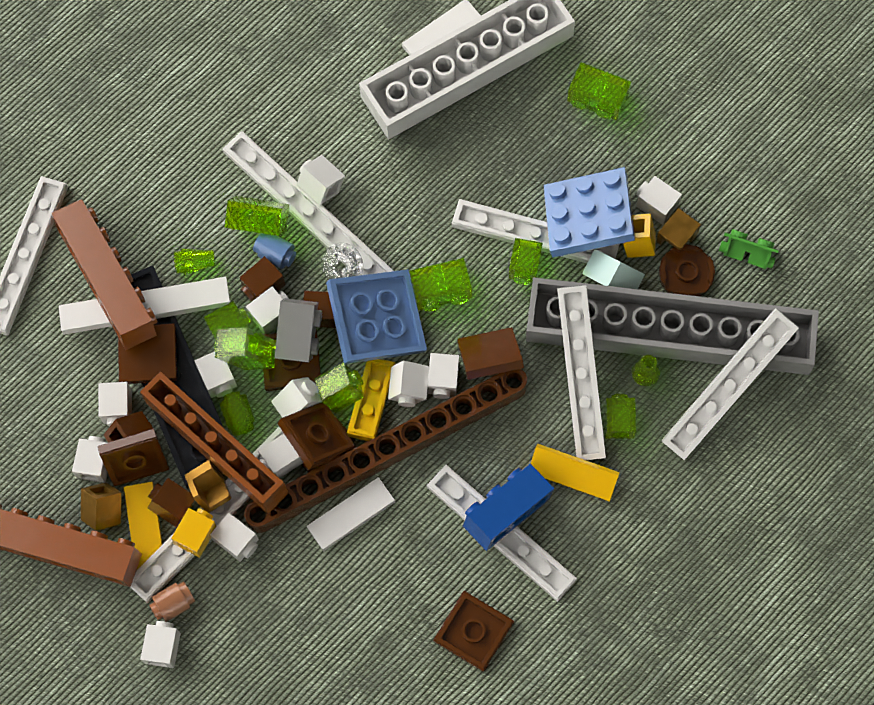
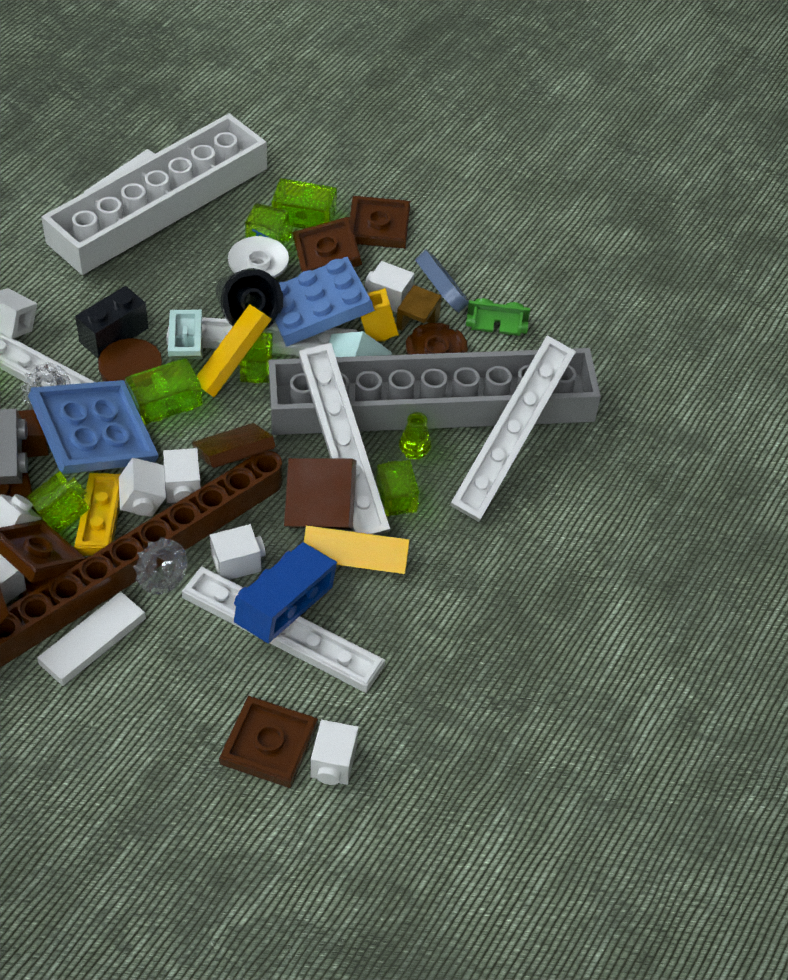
camera: 20 degrees left, 20 degrees down
none -> black brick [75,286,149,359]
none -> reddish brown tile [98,338,163,393]
none -> clear gear [133,537,188,594]
none -> light aqua slope [168,309,203,359]
none -> yellow tile [192,304,271,397]
none -> white brick [210,524,266,580]
none -> black cone [216,268,283,329]
none -> white dish [228,236,289,278]
none -> clear neon green brick [245,203,293,245]
none -> reddish brown tile [284,458,357,529]
none -> reddish brown tile [292,217,362,272]
none -> white brick [311,719,358,785]
none -> reddish brown tile [350,196,411,249]
none -> sand blue beam [415,249,469,313]

